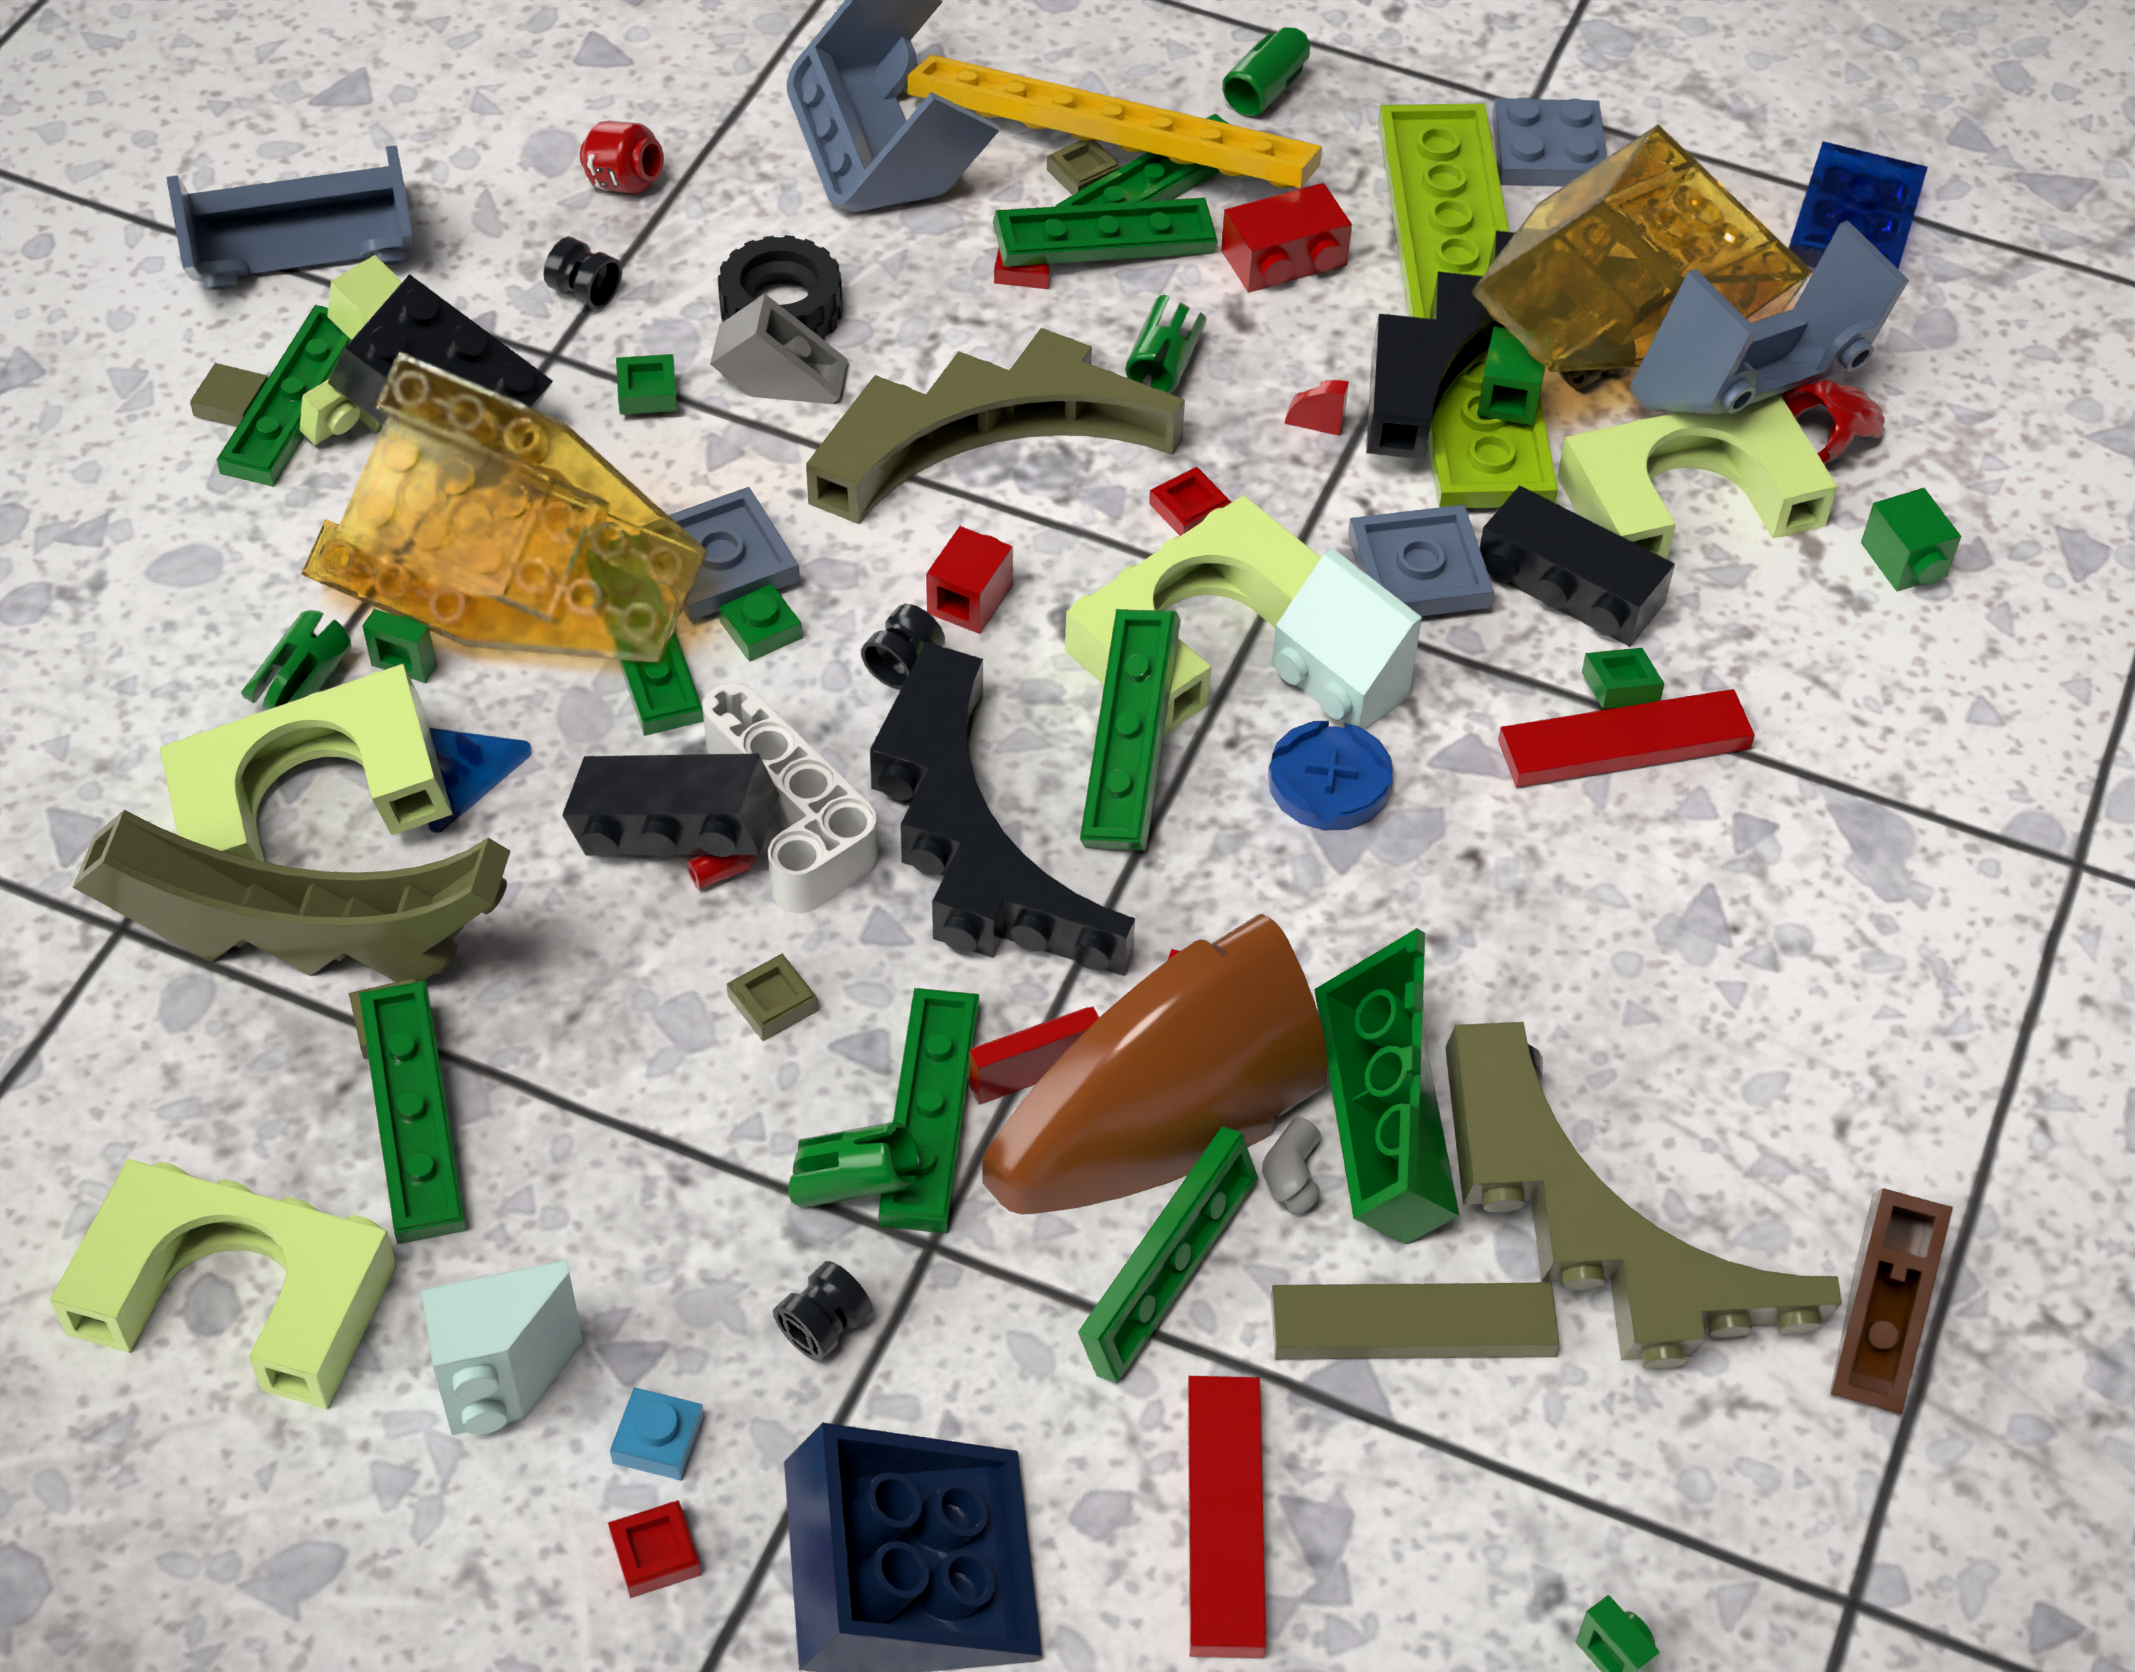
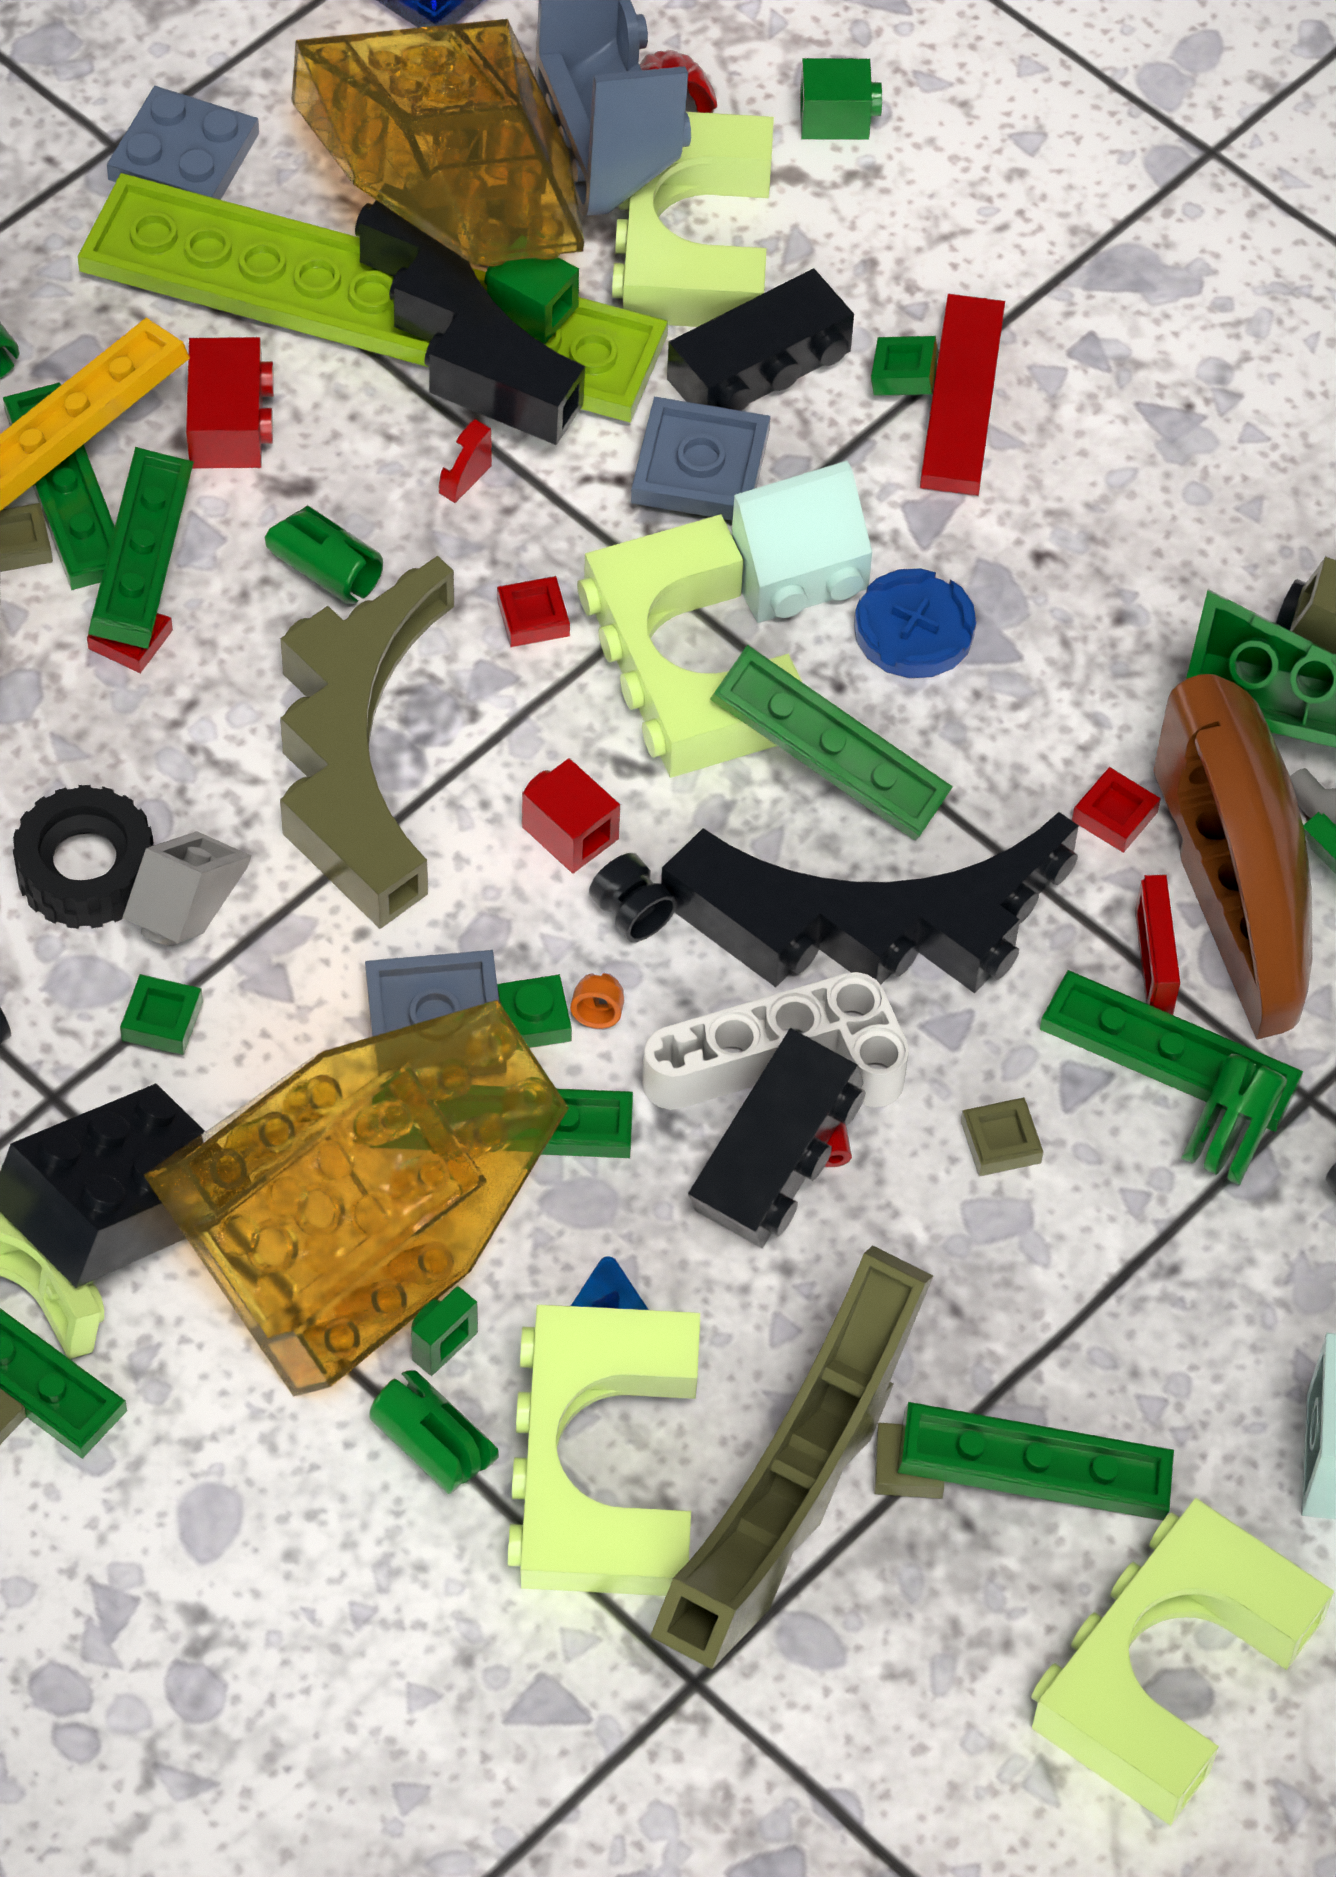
camera: 70 degrees left, 5 degrees up
none -> orange hinge [570,973,624,1029]

